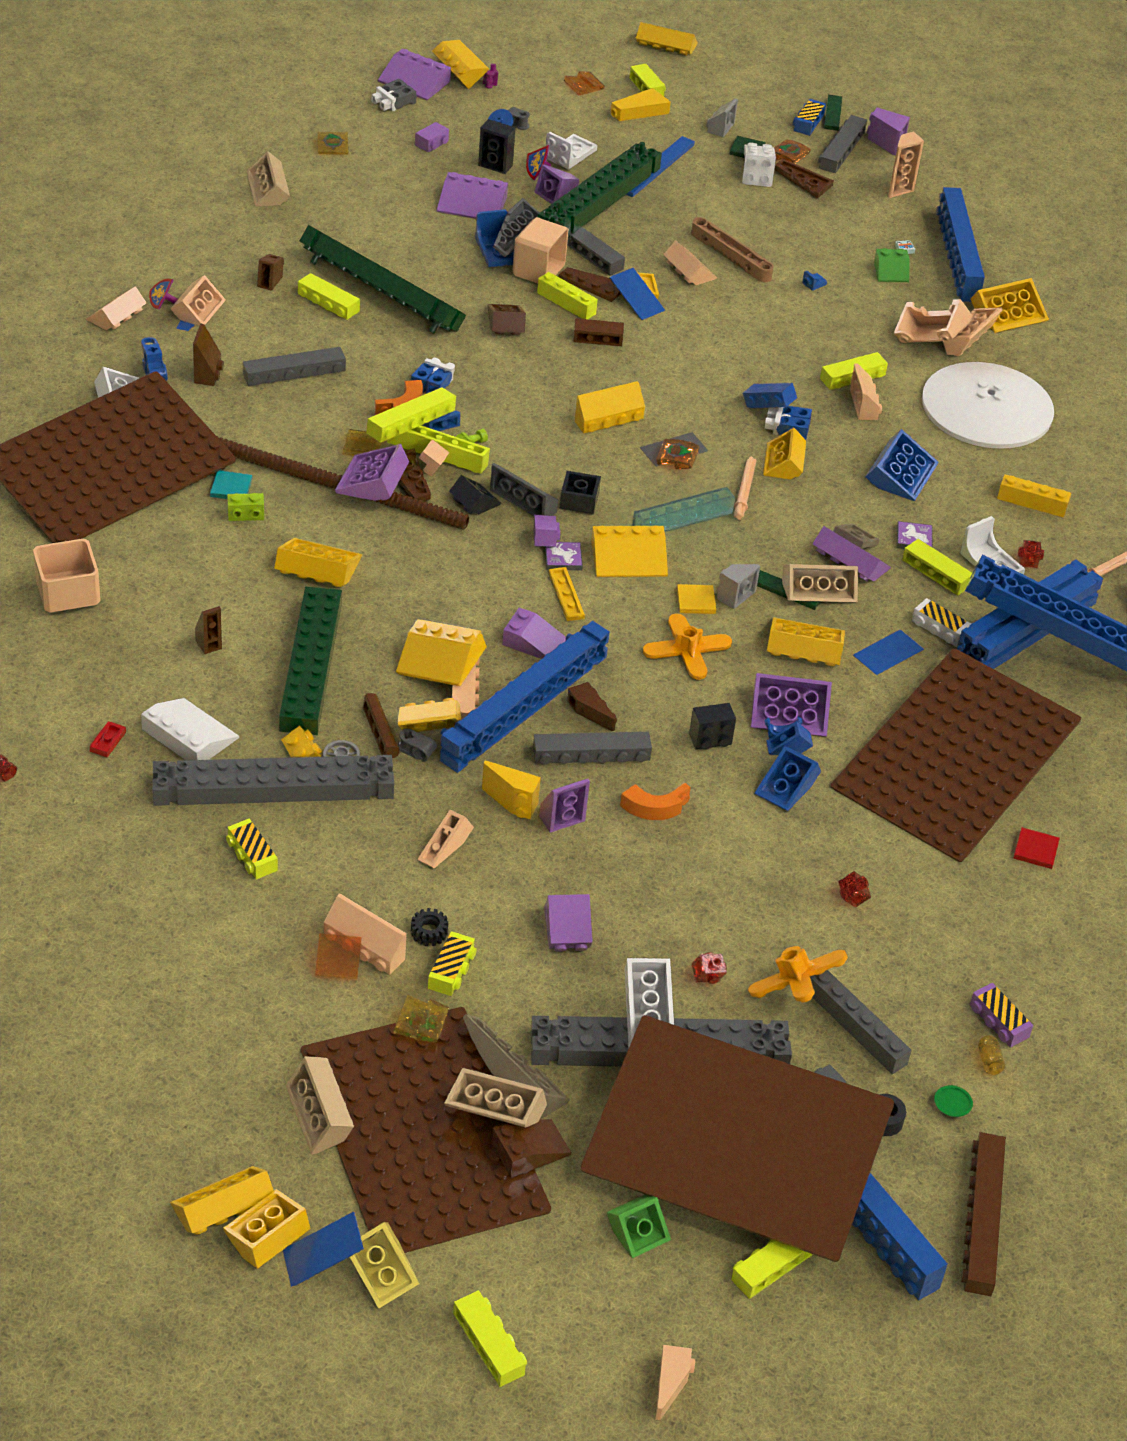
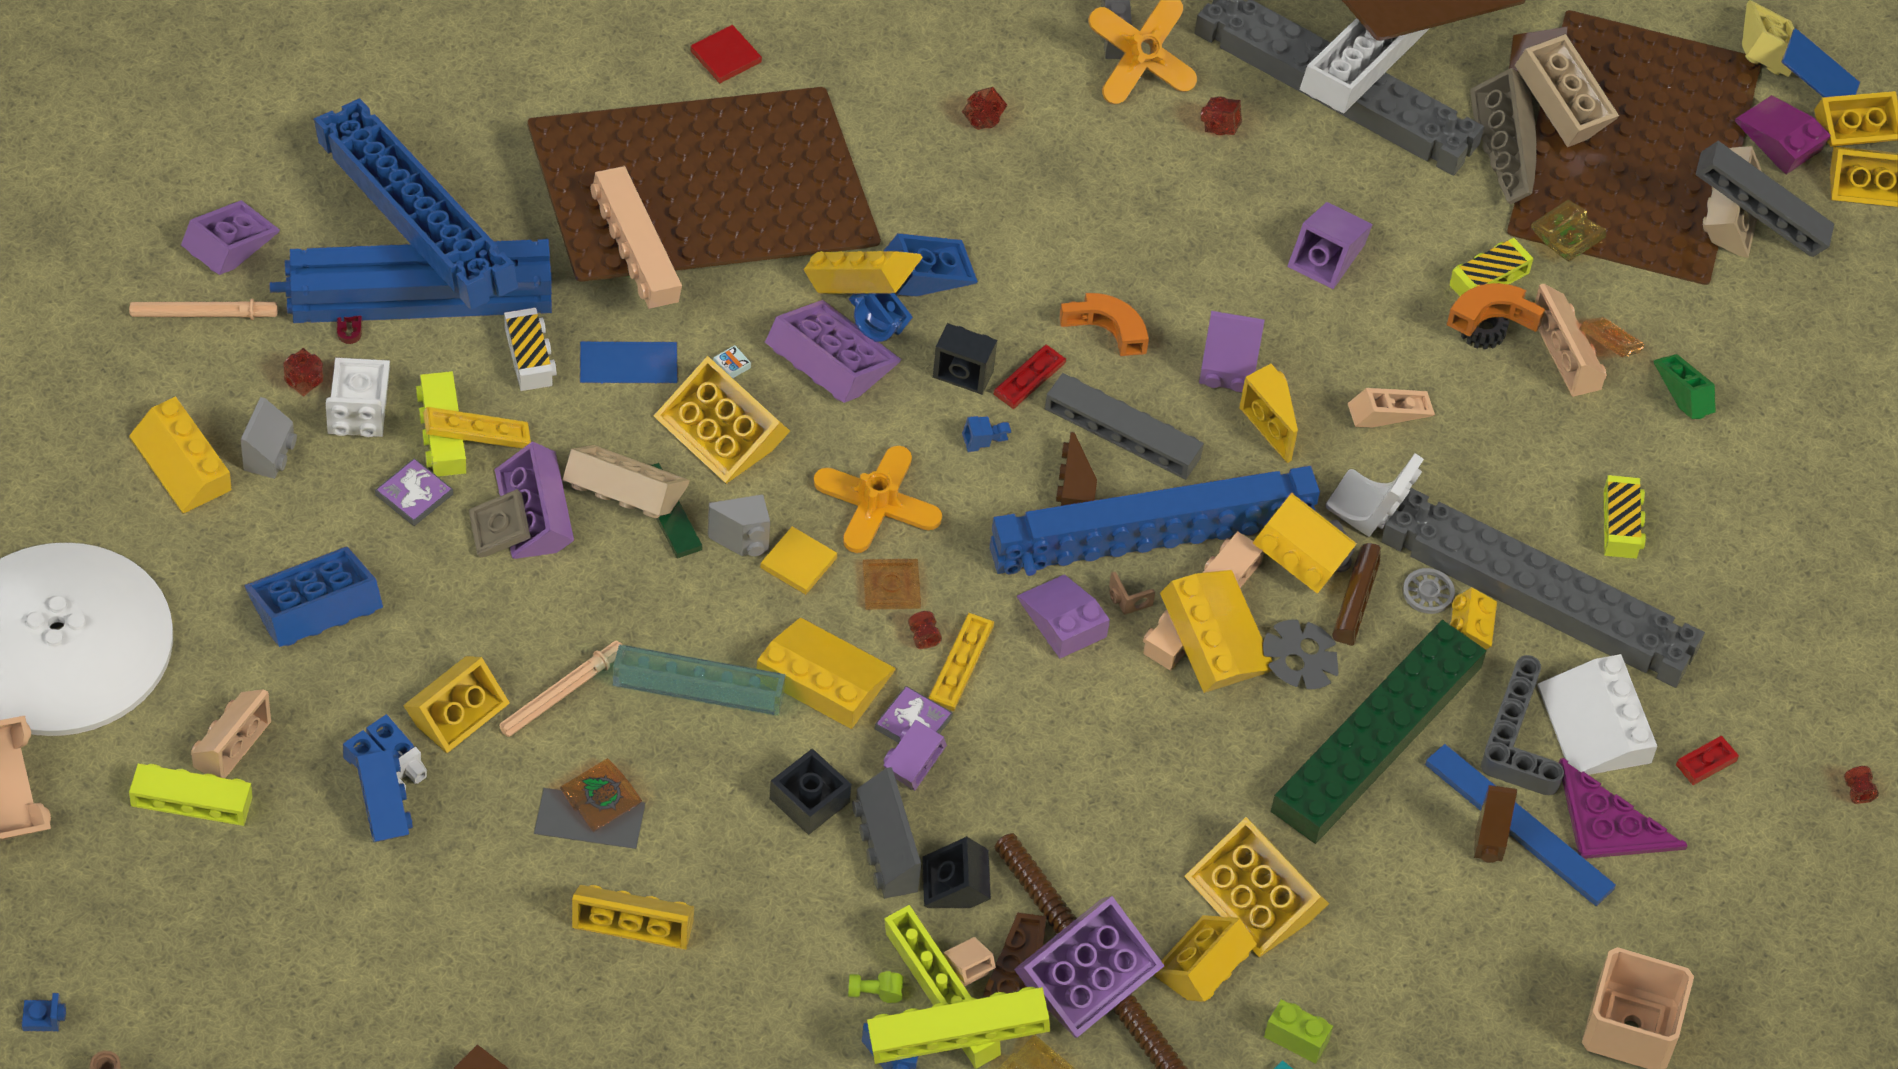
camera: 145 degrees left, 10 degrees up
none -> light grey slope [241,397,297,479]
none -> yellow tile [423,407,531,449]
none -> light nougat brick [591,166,682,309]
none -> tile [713,345,751,378]
none -> yellow slope [803,251,922,293]
none -> clear orange tile [862,559,921,610]
none -> clear red wheel [908,611,942,649]
none -> blue piece [962,416,1011,452]
none -> red tile [993,344,1066,409]
none -> medium nougat bracket [1109,572,1155,615]
none -> yellow slope [1153,915,1256,1002]
none -> dark grey piece [1263,620,1338,689]
none -> white bracket [1326,453,1424,537]
none -> blue tile [1425,744,1616,906]
none -> orange arch [1447,283,1545,337]
none -> dark grey beam [1481,655,1564,796]
none -> magenta tile [1558,758,1687,859]
none -> green slope [1653,354,1716,419]
none -> dark grey brick [1695,141,1834,257]
none -> magenta slope [1735,95,1831,175]

